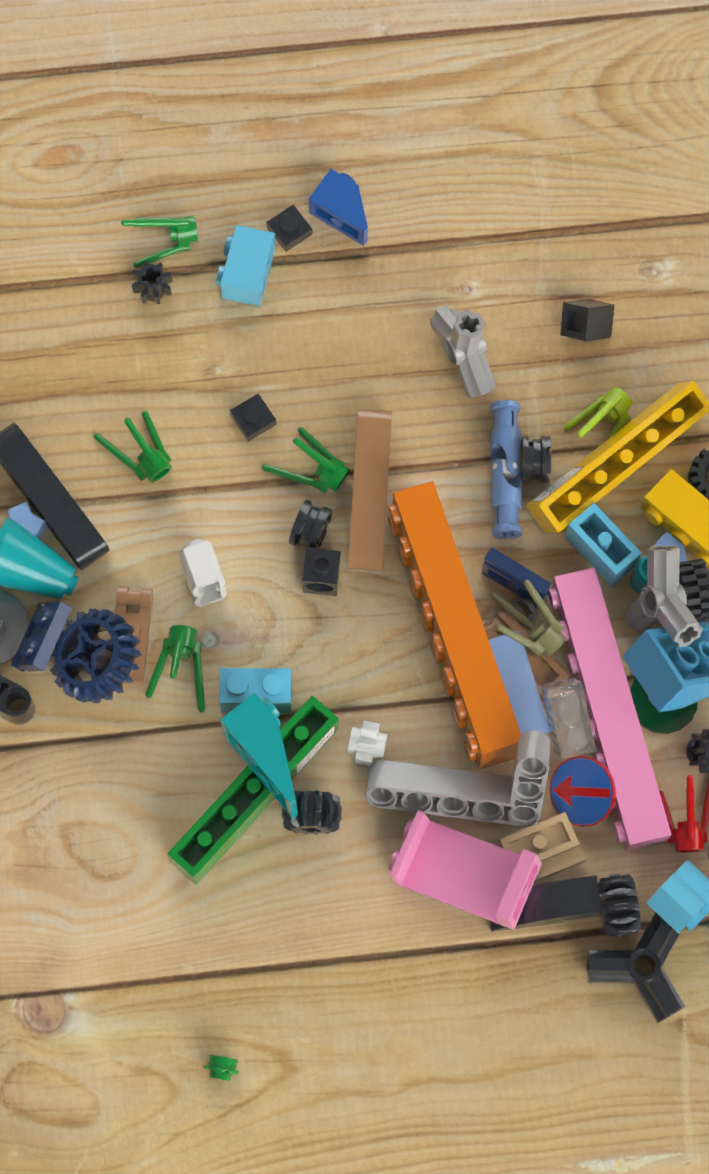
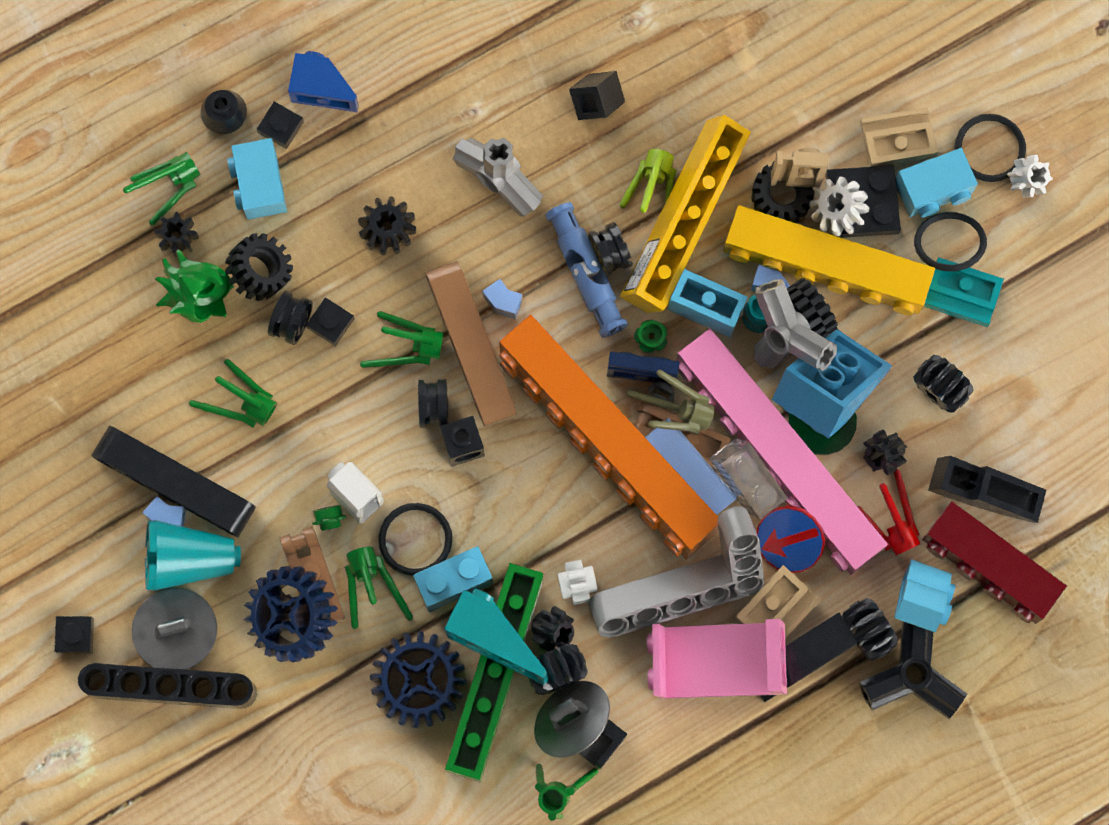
camera: 25 degrees left, 5 degrees up
dark blue plate [11,601,72,672] -> none
none -> green hair [155,250,234,323]
none -> black cone [201,90,247,134]
none -> black tyre [225,233,293,301]
none -> black wheel [268,290,313,345]
none -> green plate [312,505,346,531]
none -> black gear [358,196,416,255]
none -> dark blue gear [370,631,467,729]
none -> black tyre [378,503,452,576]
none -> light blue piece [483,279,522,319]
none -> black gear [531,606,574,652]
none -> flat silver shield [534,681,610,758]
none -> green plant [535,764,599,821]
none -> black panel [579,719,627,770]
none -> green plate [634,320,668,353]

